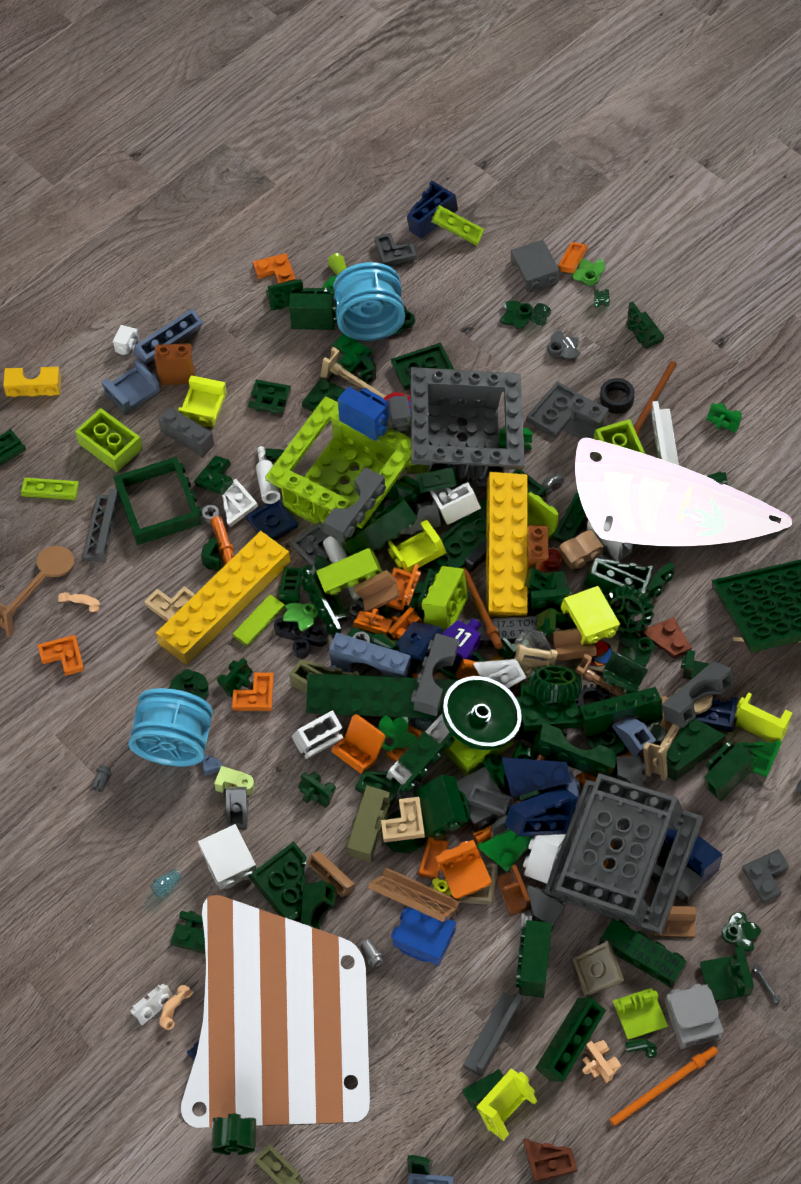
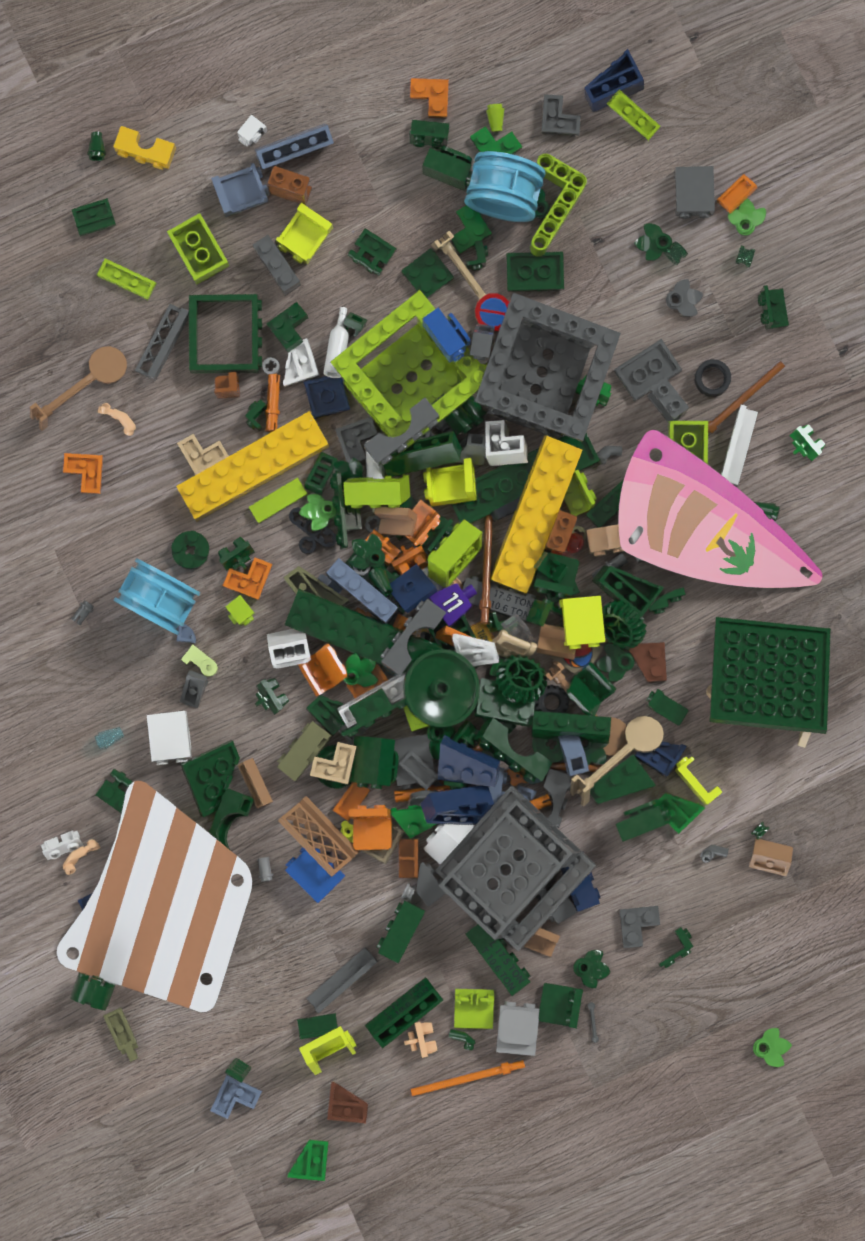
camera: 20 degrees right, 25 degrees up
dark green plate [416,466,458,493] -> none
dark tan tile [572,941,624,997] -> none
dark grey arch [662,661,735,728] -> none
none -> dark orange panel [214,372,240,399]
none -> lime brick [225,595,256,626]
none -> dark green plate [349,534,385,569]
none -> lime beam [530,154,587,256]

